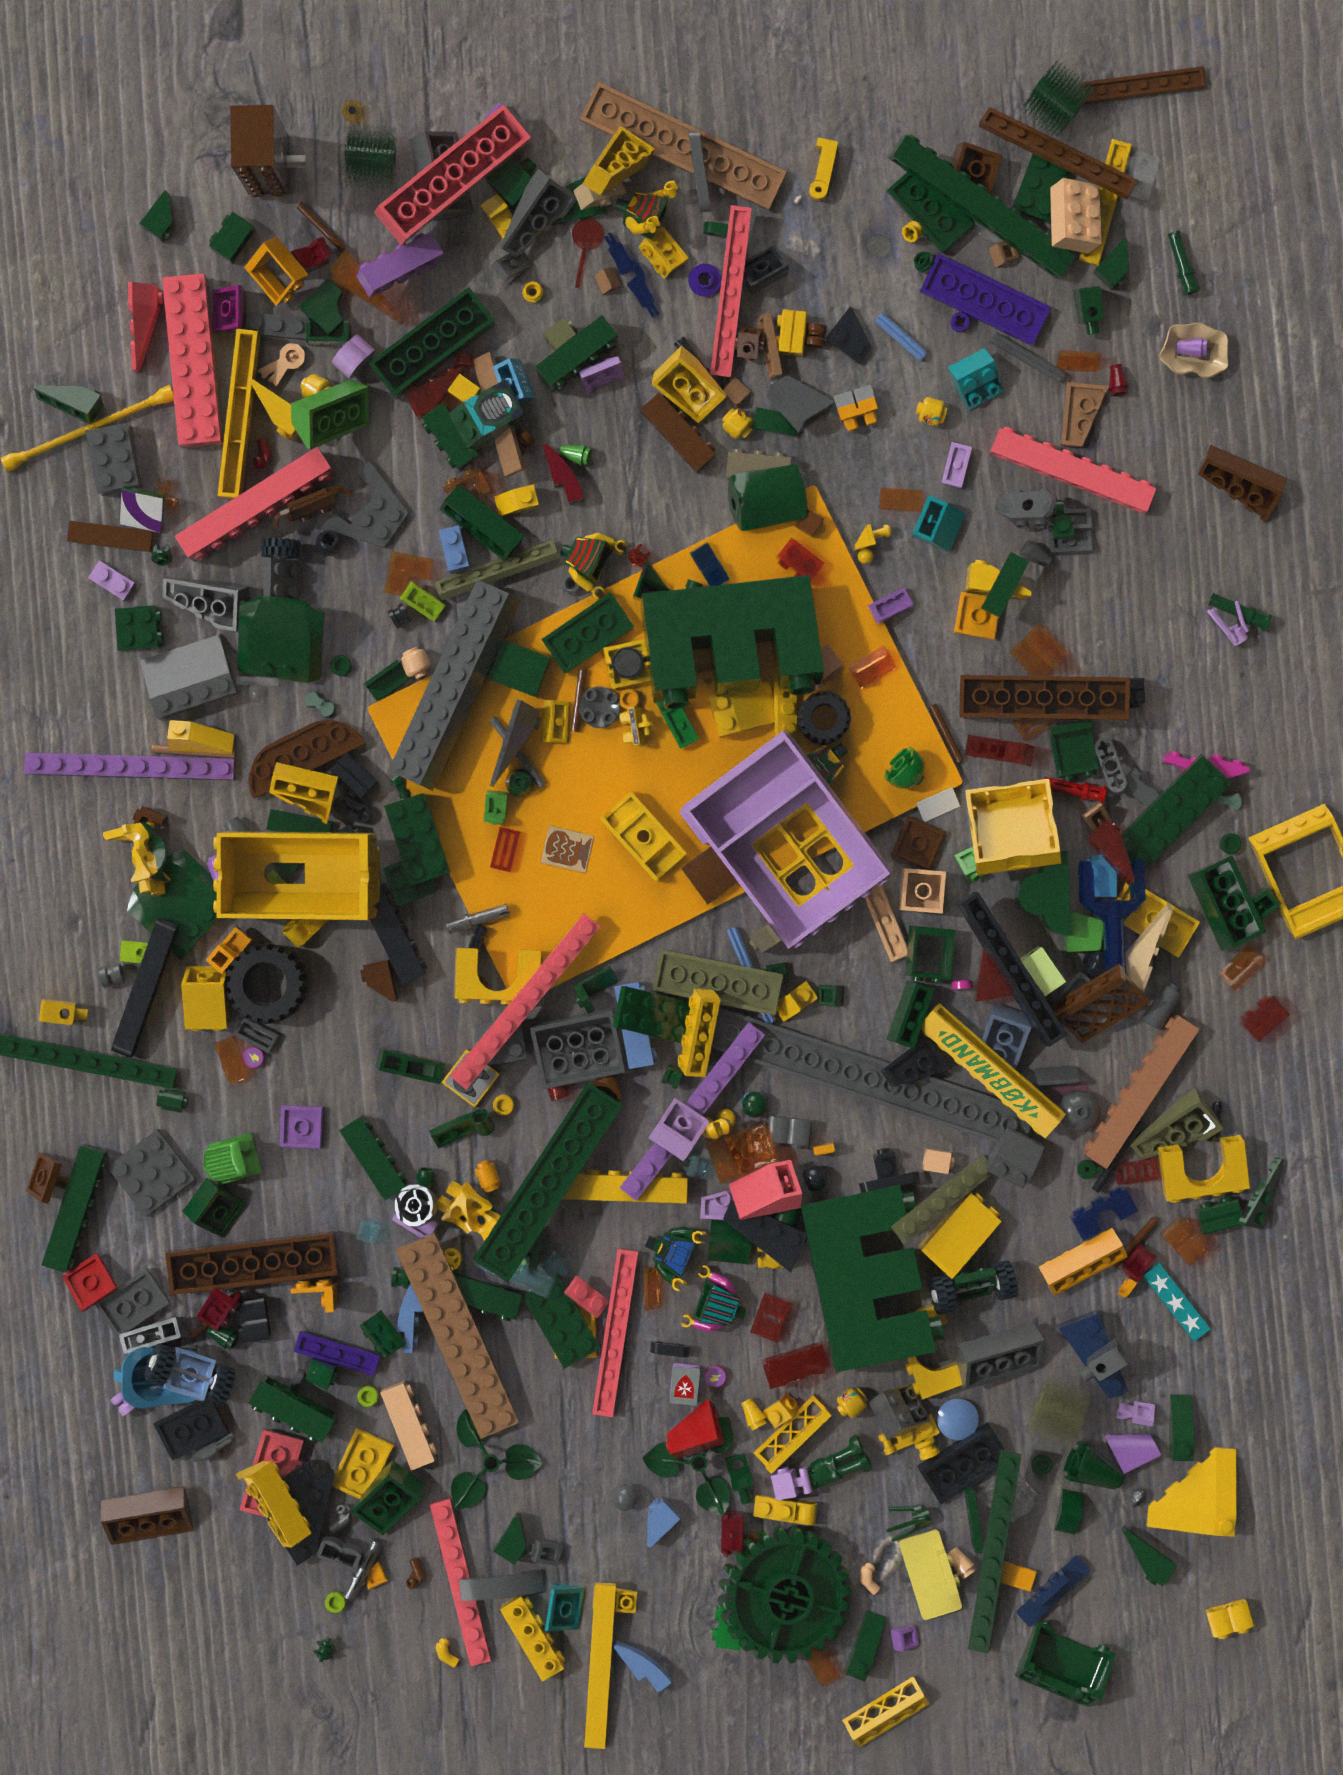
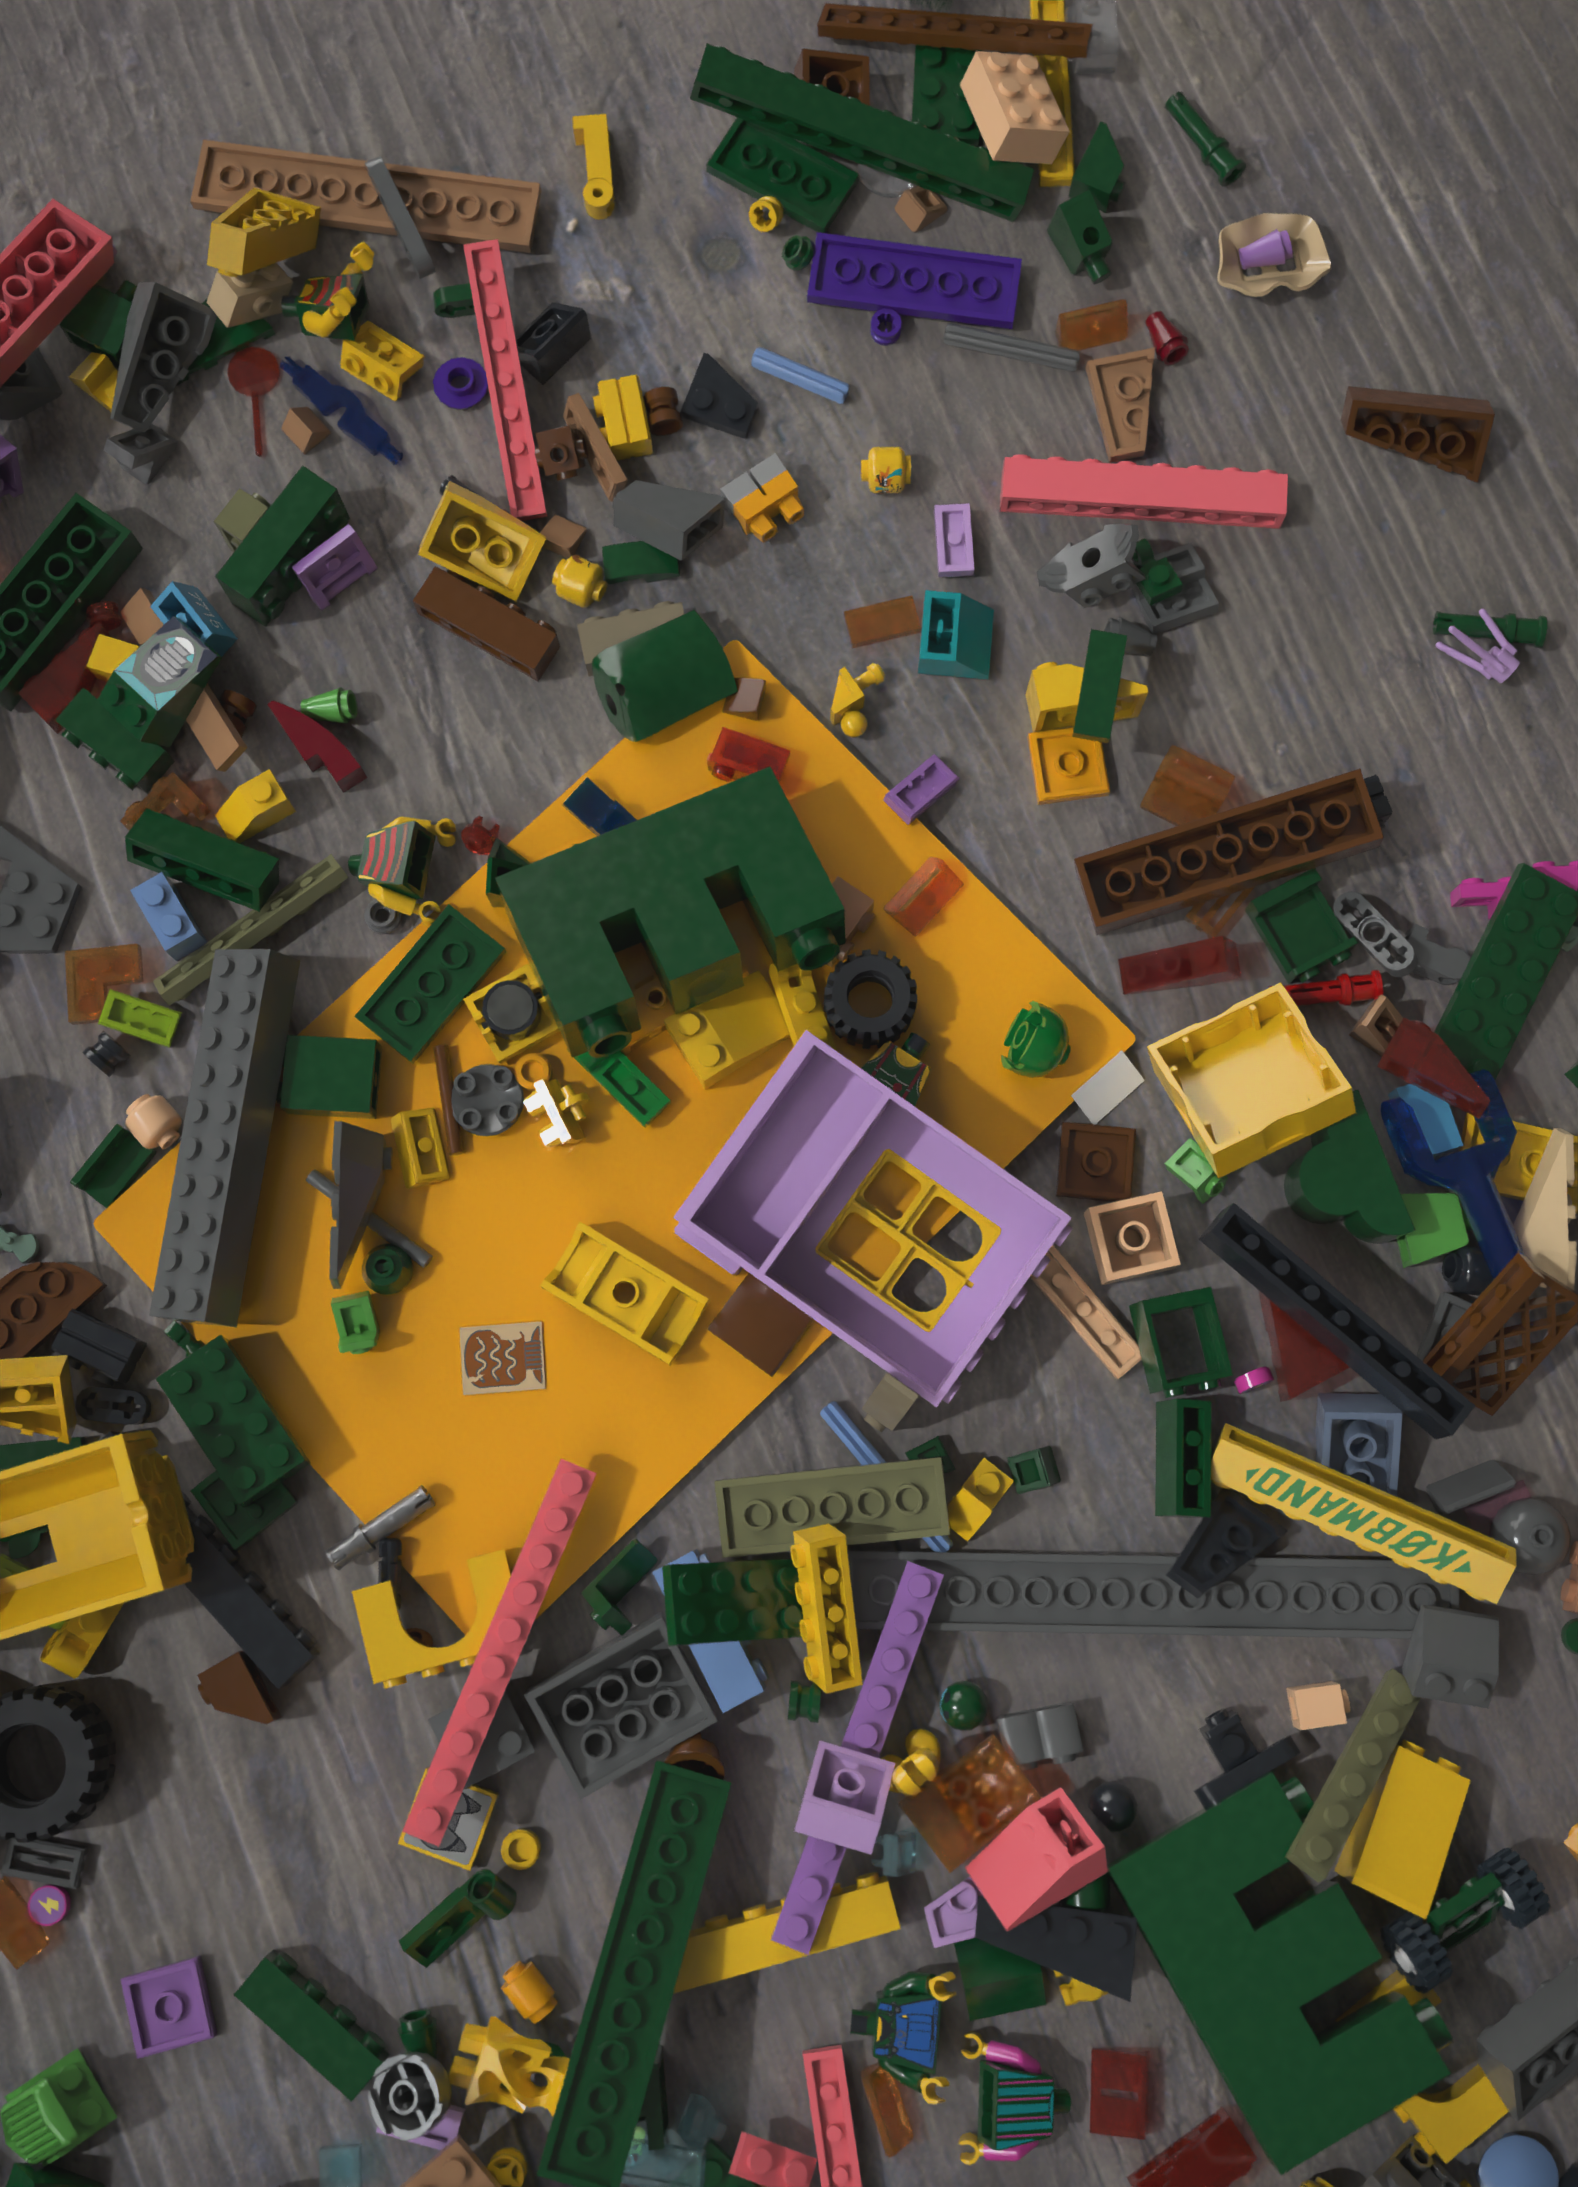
camera: 20 degrees left, 10 degrees down
dark green tile [330,655,352,676] -> none
dark green slope [375,1048,445,1084] -> none
clear red tile [490,827,520,872] -> none
yellow plate [522,281,543,303] -> none
clear red brick [547,1085,571,1102] -> none
light orange tile [812,1142,835,1156] -> none
reddish brown bar [929,704,964,763] -> none
teal slope [947,348,1005,411] -> none
yellowish green brick [1020,946,1066,996] -> none

